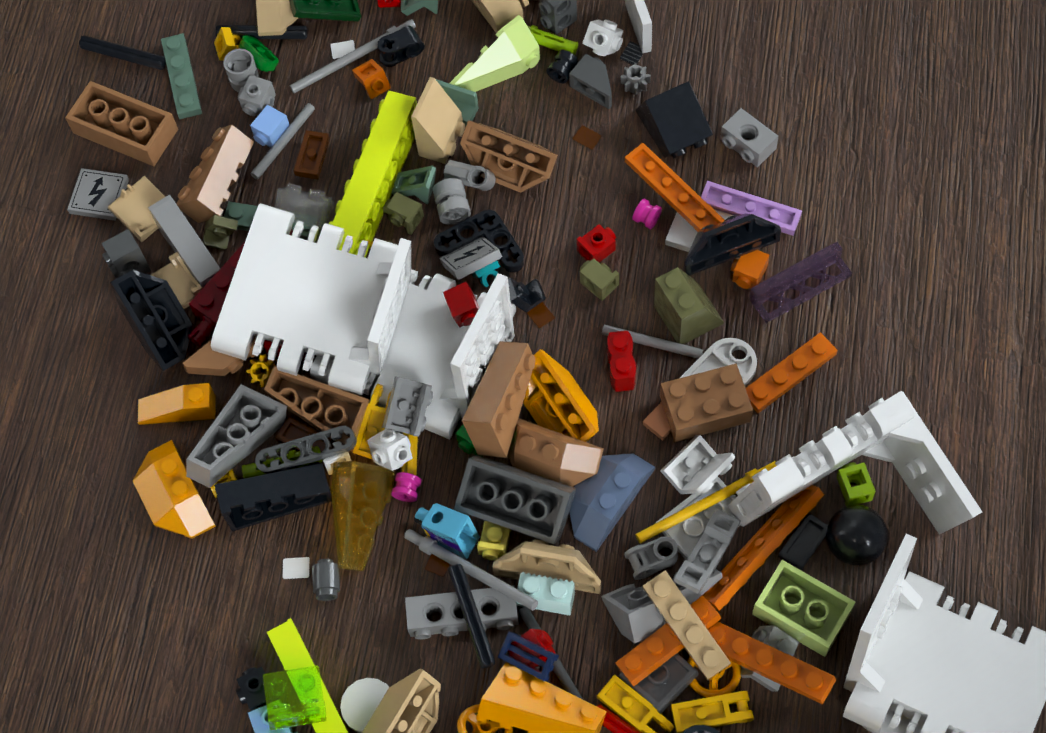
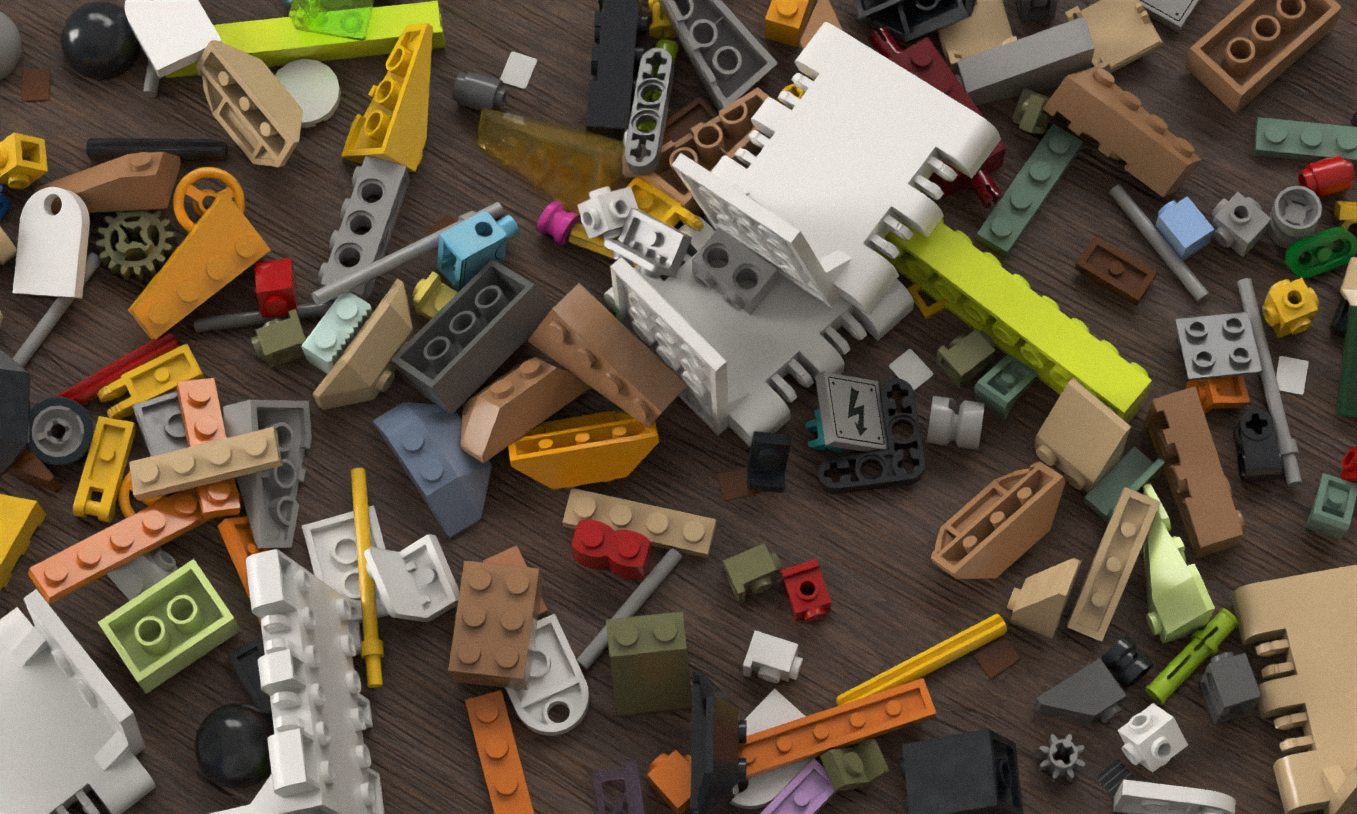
camera: 110 degrees right, 5 degrees up
clear brick [274,184,334,229] -> none
red brick [443,282,479,328] -> none
light grey piece [444,160,496,191] -> none
black axle [448,564,495,669] -> none
dark blue tile [498,632,559,681] -> none
light grey piece [624,536,678,580] -> none
dark pink wheel [632,199,662,230] -> none
light grey slope [673,509,741,594] -> none
none -> olive brick [251,309,306,368]
none -> yellow wedge [341,23,433,172]
none -> tan plate [563,488,716,558]
none -> light grey brick [692,228,778,315]
none -> white brick [743,630,803,683]
none -> olive bracket [820,738,889,791]
none -> yellow axle [836,614,1007,706]
none -> white sticker [889,349,933,391]
none -> tan wedge [1007,558,1082,638]
none -> tan plate [1066,487,1160,642]
none -> medium nougat wedge [1144,386,1246,558]
none -> hinge [1175,312,1262,381]
none -> yellow brick [1262,278,1319,339]
none -> red brick [1298,155,1355,198]

